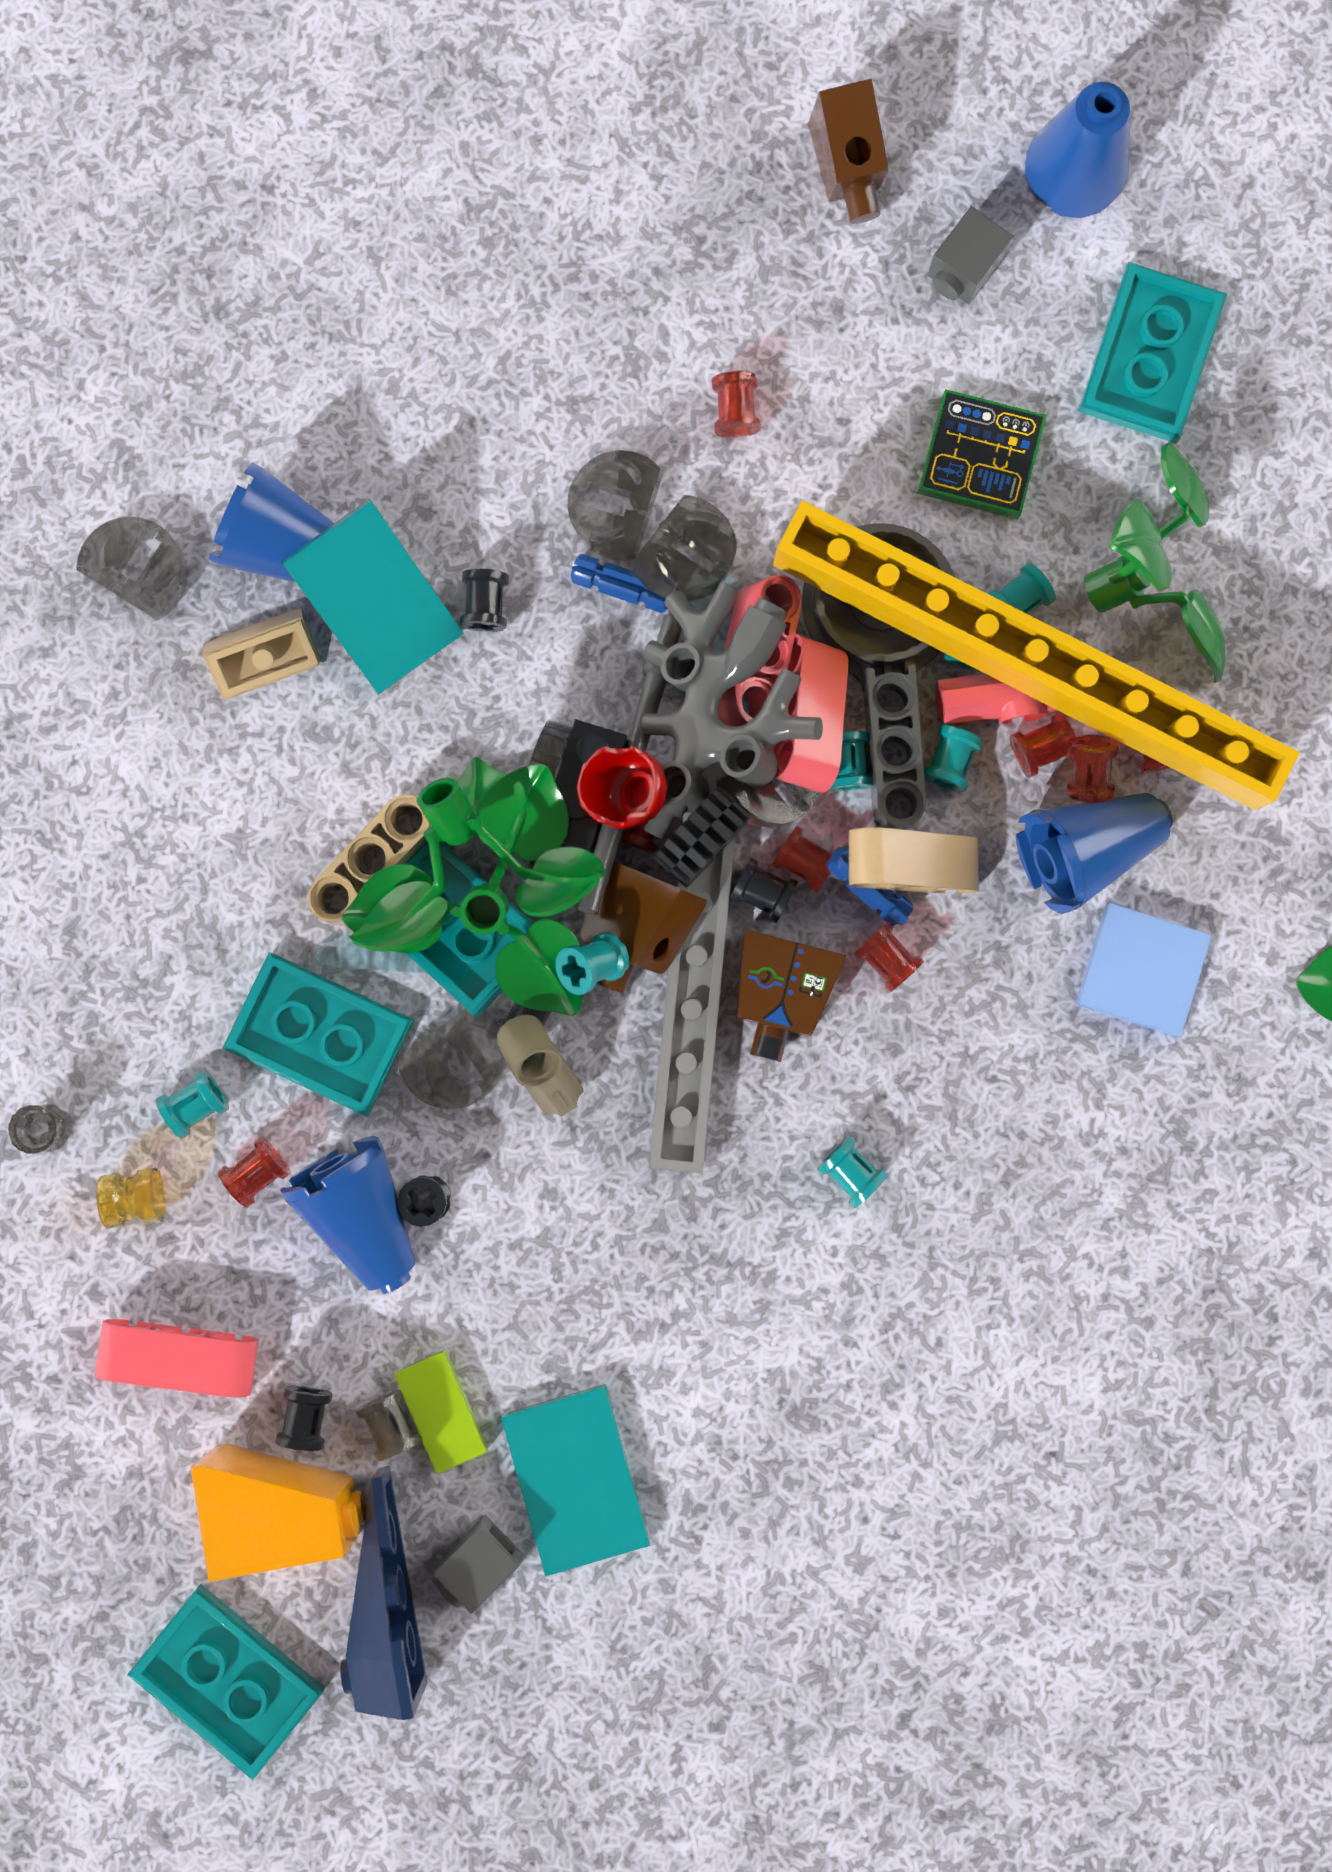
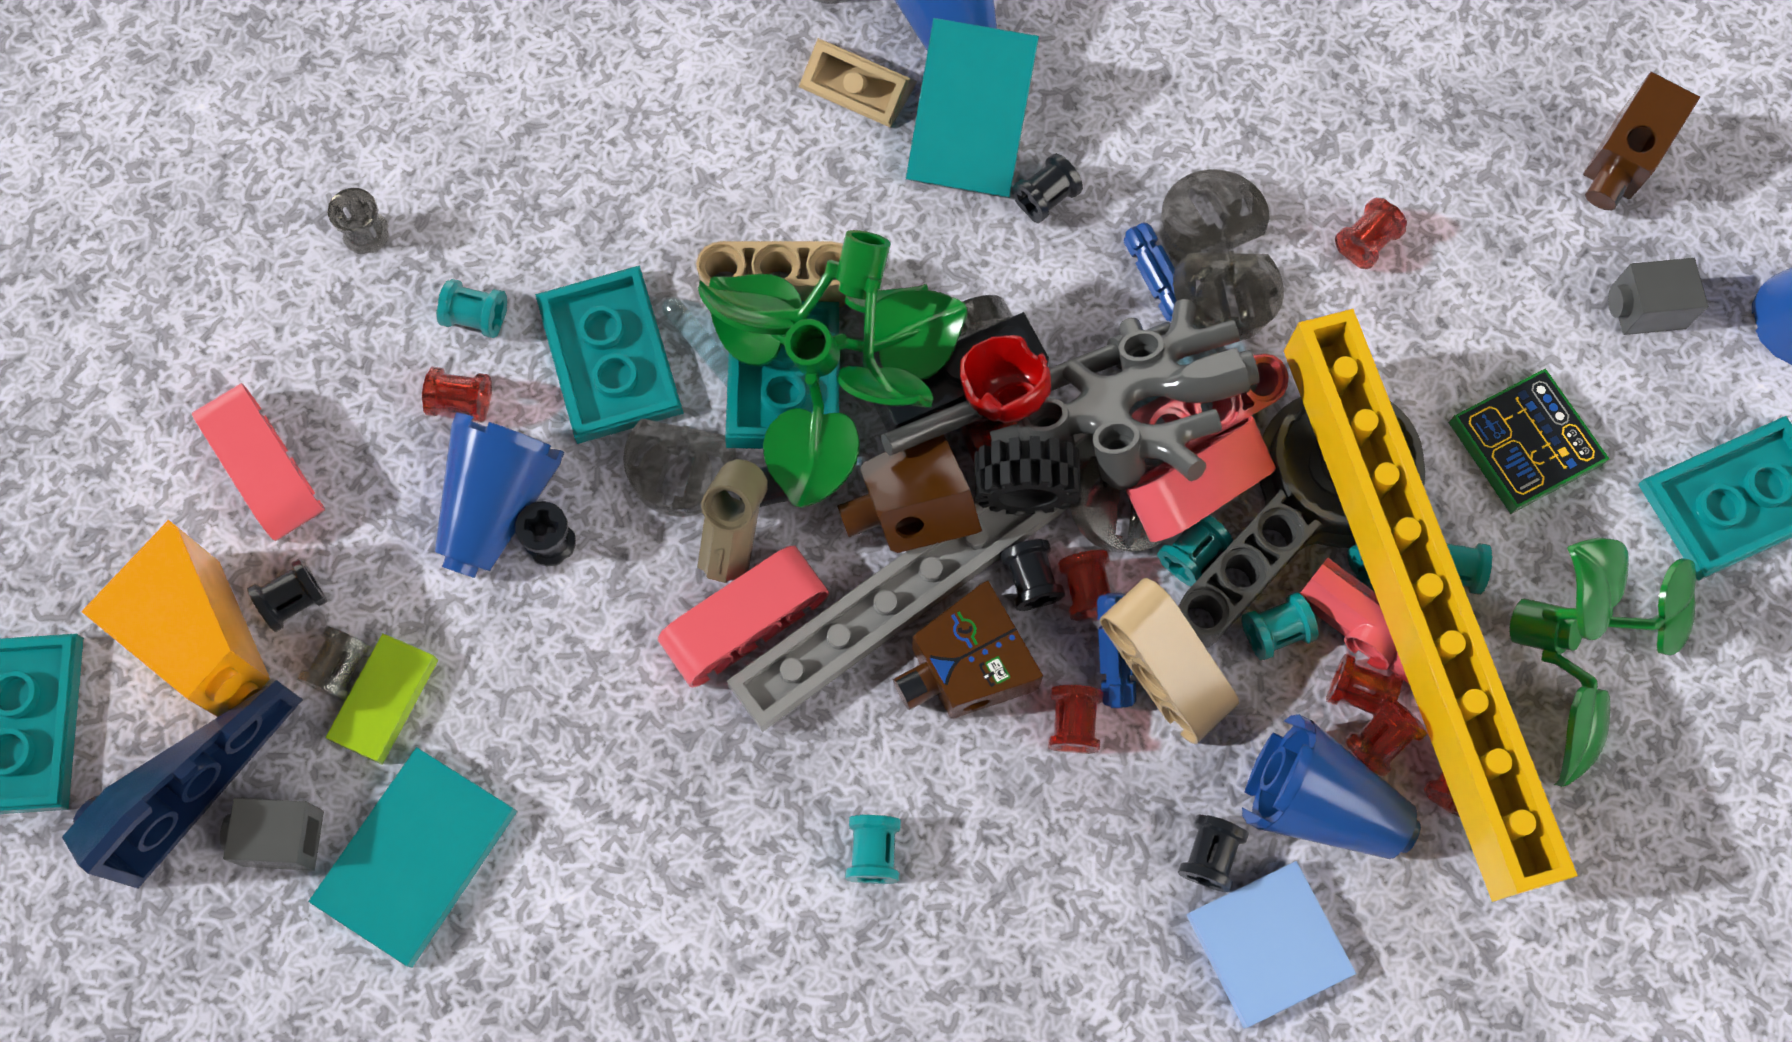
camera: 45 degrees right, 15 degrees down
clear yellow wheel [96,1167,166,1229] -> none
teal bush [556,932,629,995] -> none
none -> coral beam [658,545,829,688]
none -> black bush [1178,814,1249,892]

